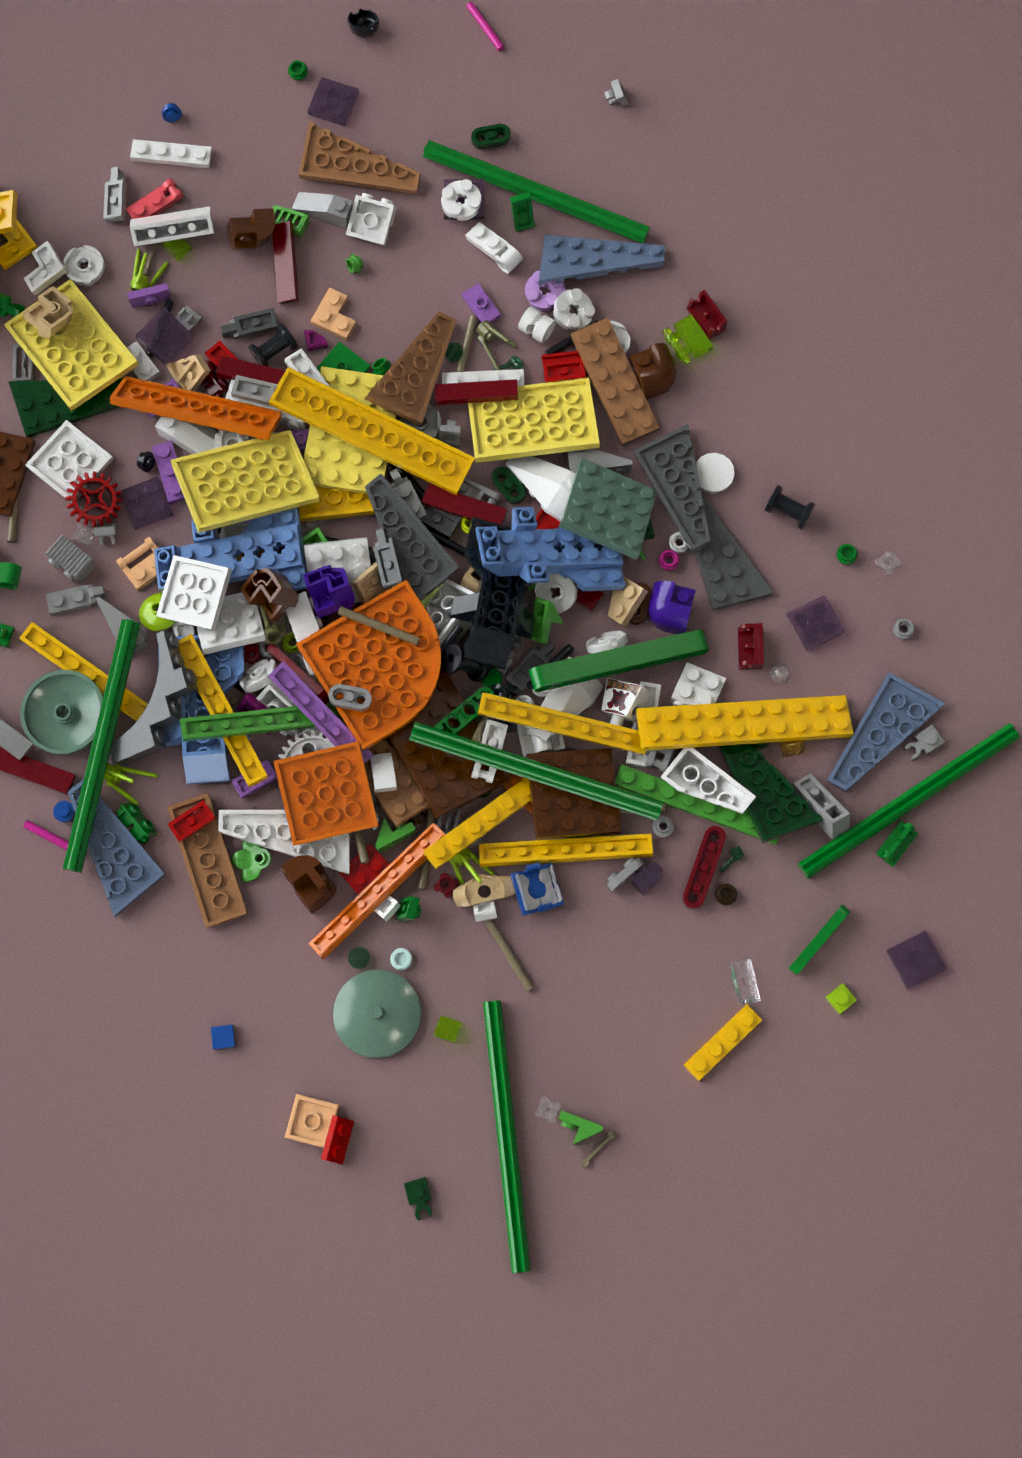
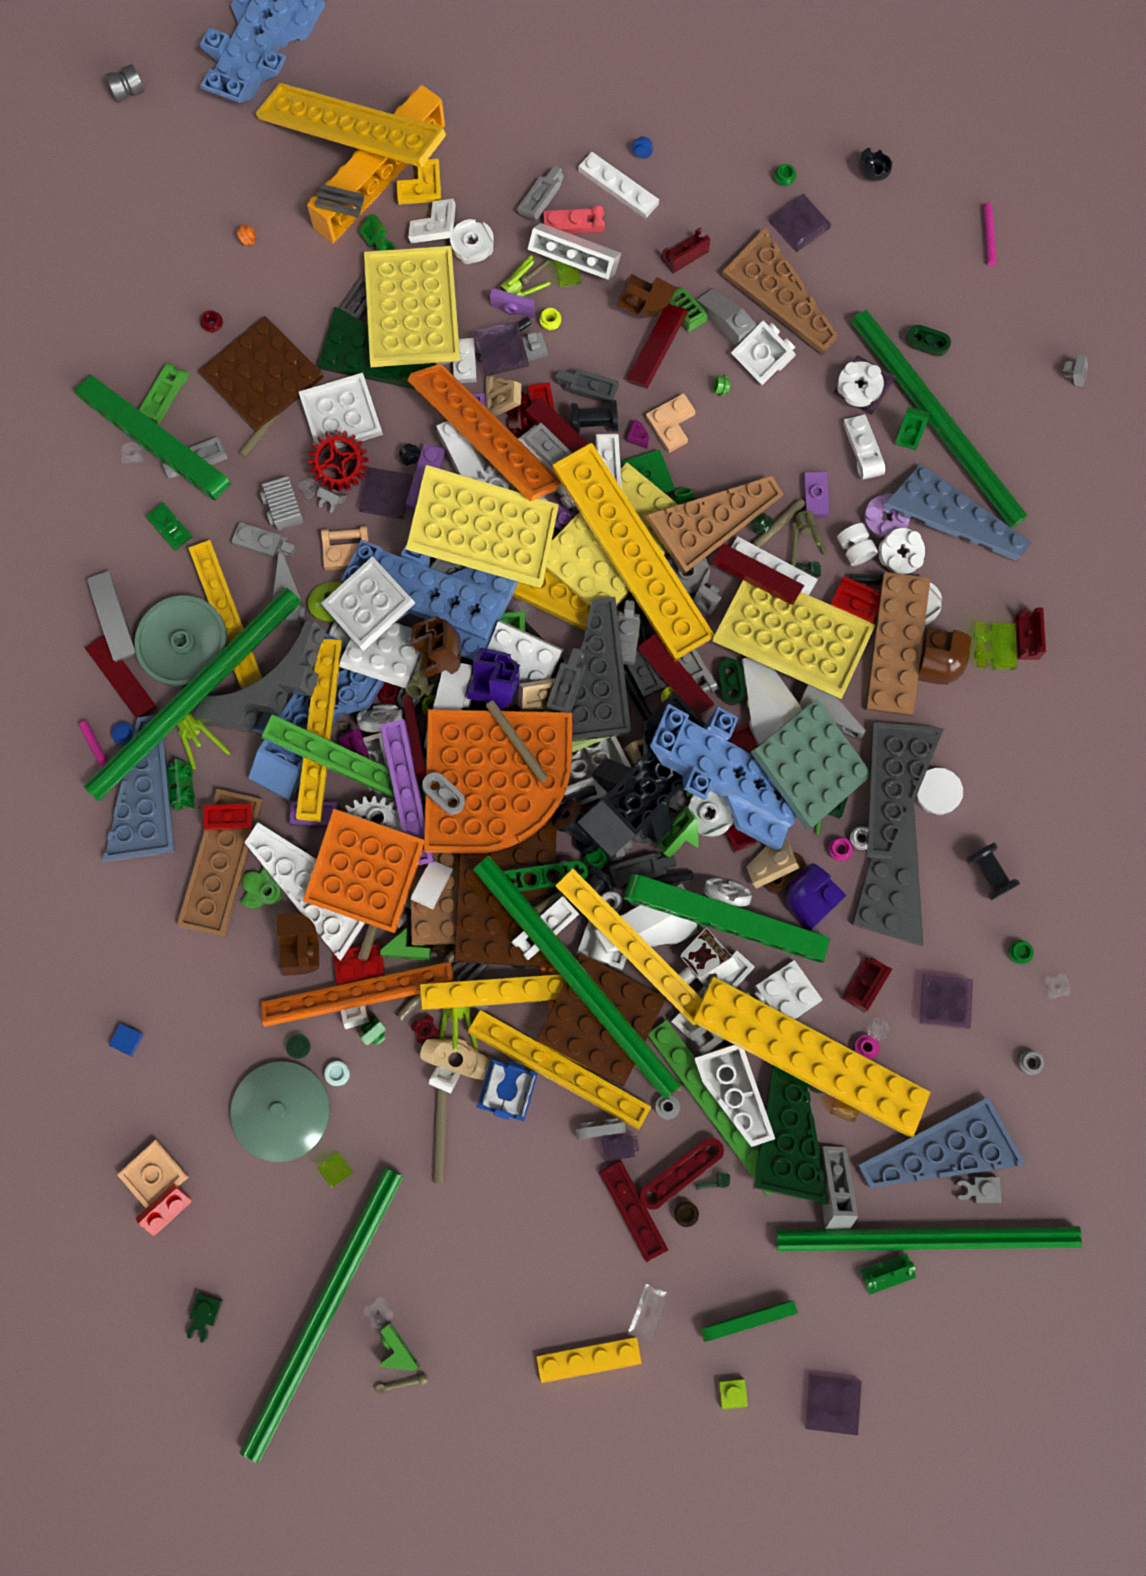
camera: 30 degrees right, 0 degrees up
tan brick [23,286,73,338] -> none
none -> neon yellow plate [539,308,561,330]
none -> dark red tile [599,1160,669,1262]
none -> dark red hinge [661,228,710,274]
none -> dark pink plate [854,1035,879,1060]

